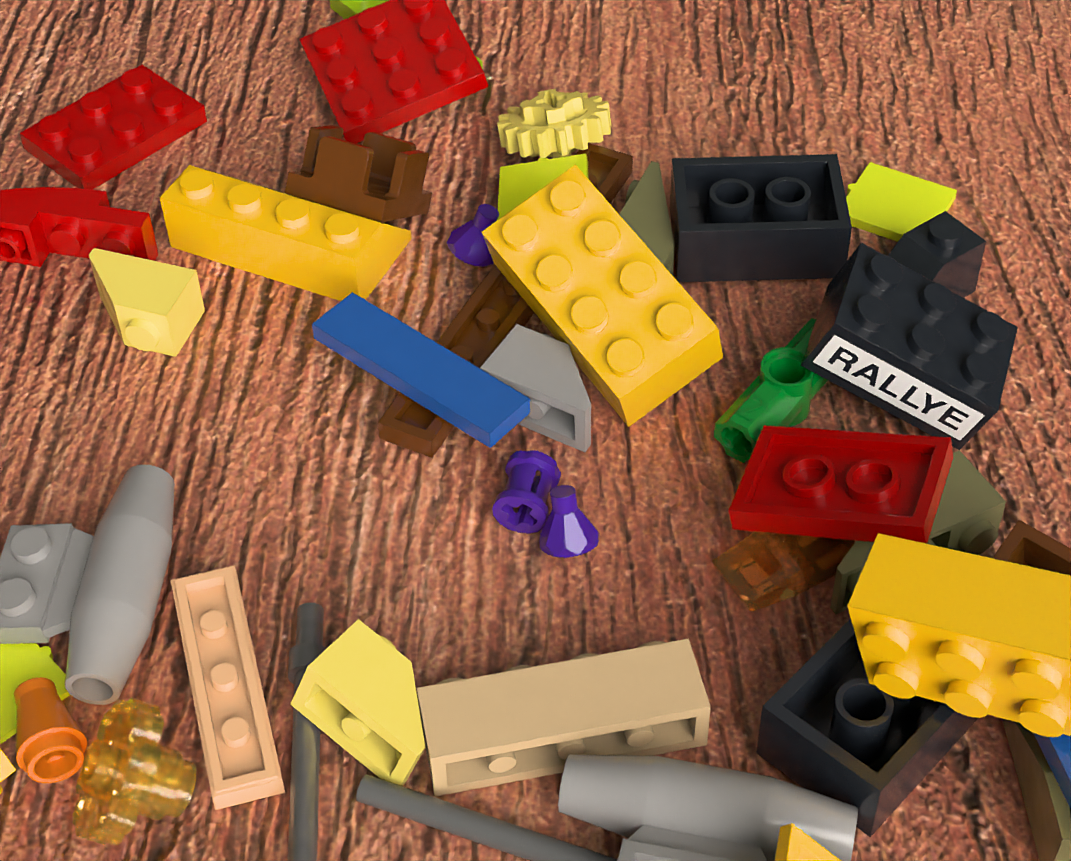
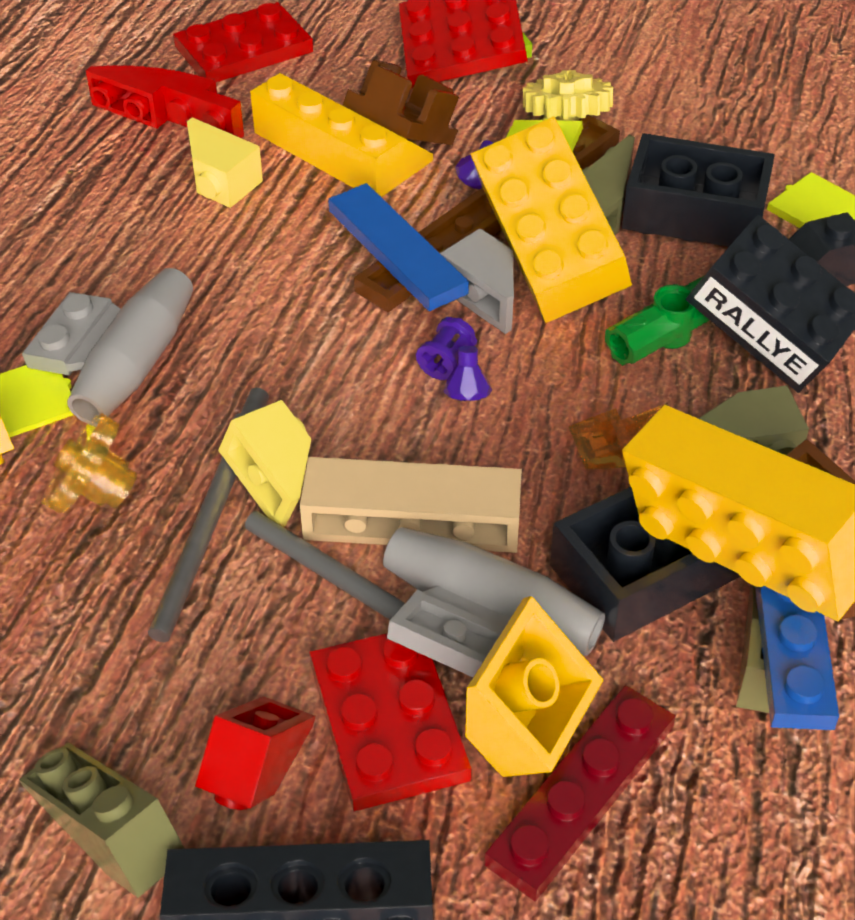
camera: 15 degrees right, 0 degrees up
orange cone [14,677,87,783] -> none
light nougat tile [171,565,285,810] -> none
red plate [728,425,953,544] -> none

